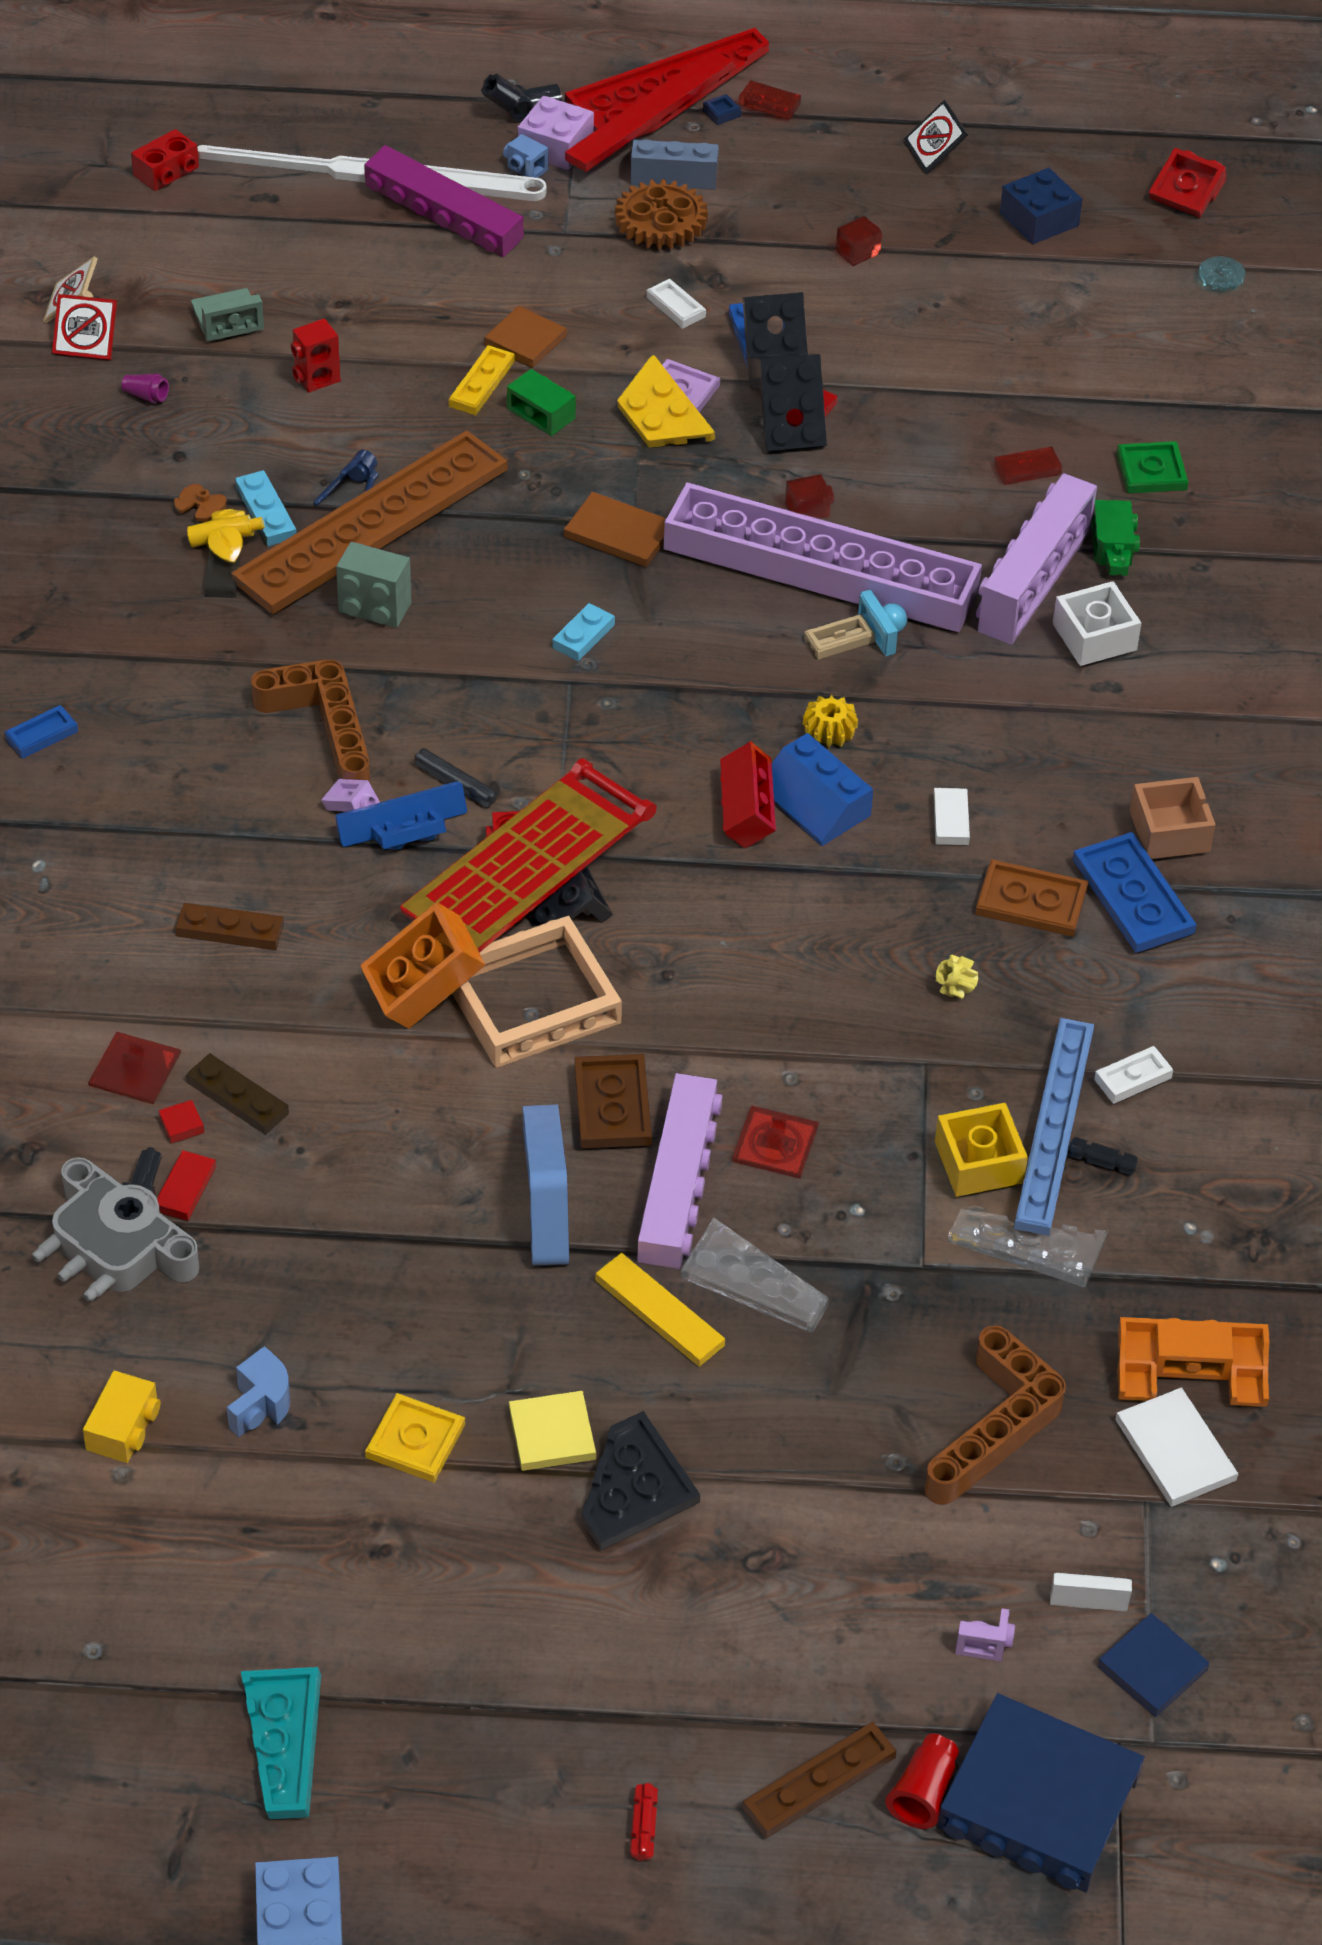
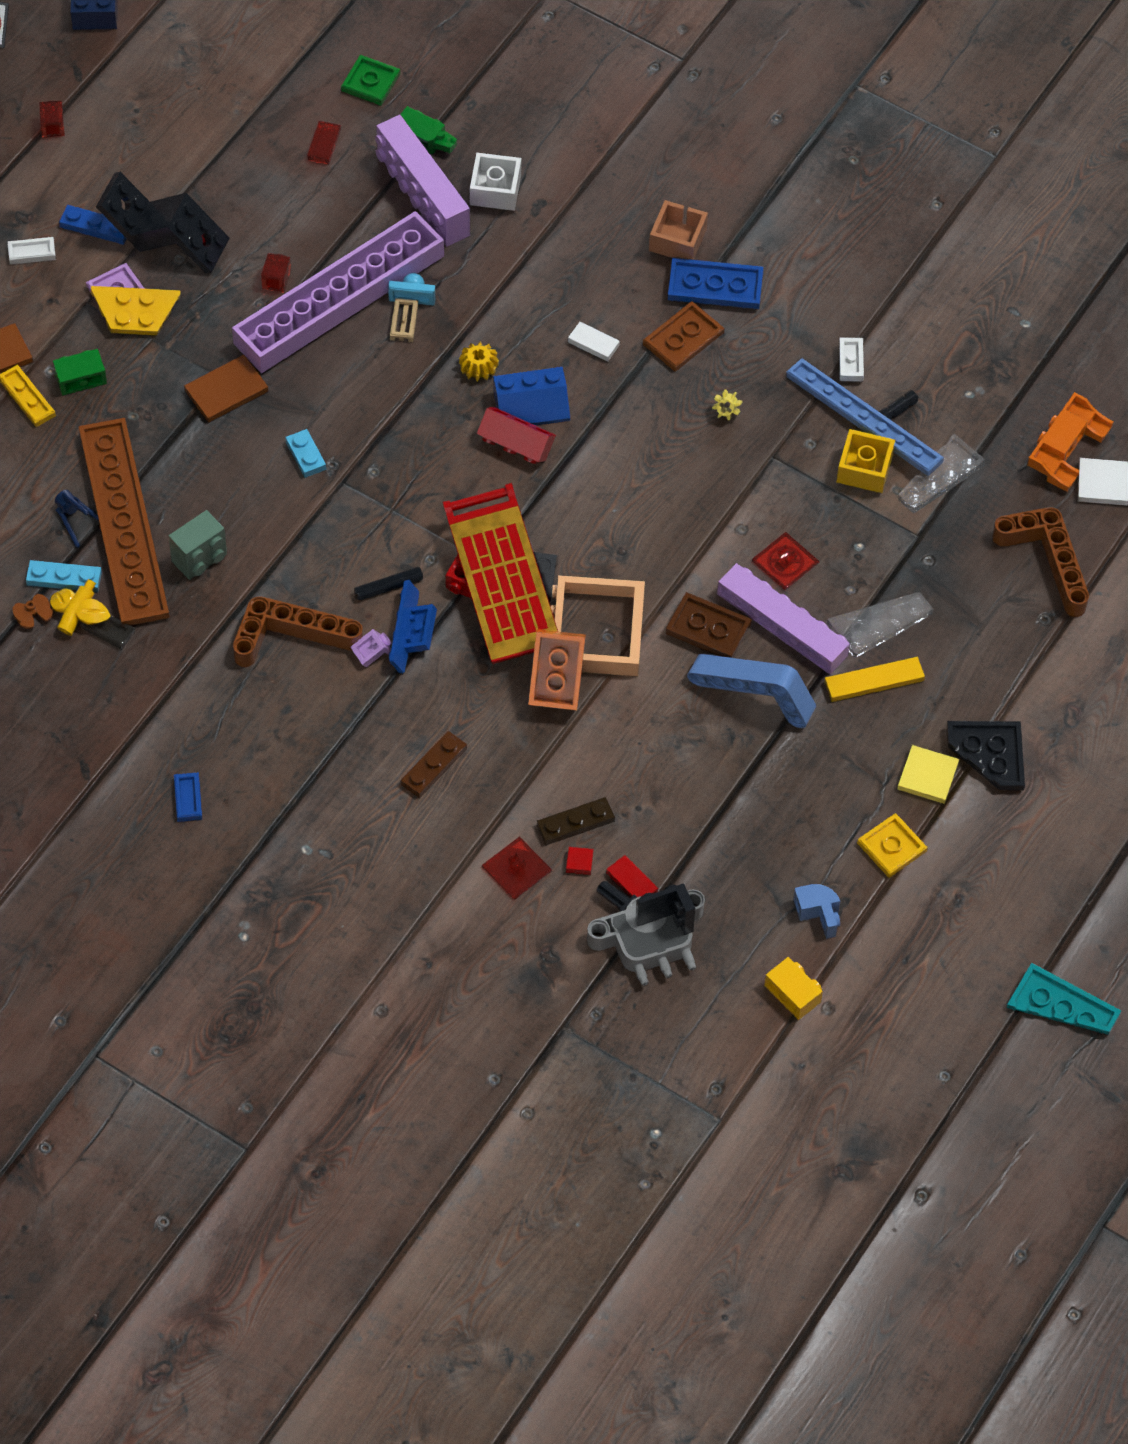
camera: 60 degrees left, 10 degrees up
none -> black bracket [635,883,695,935]

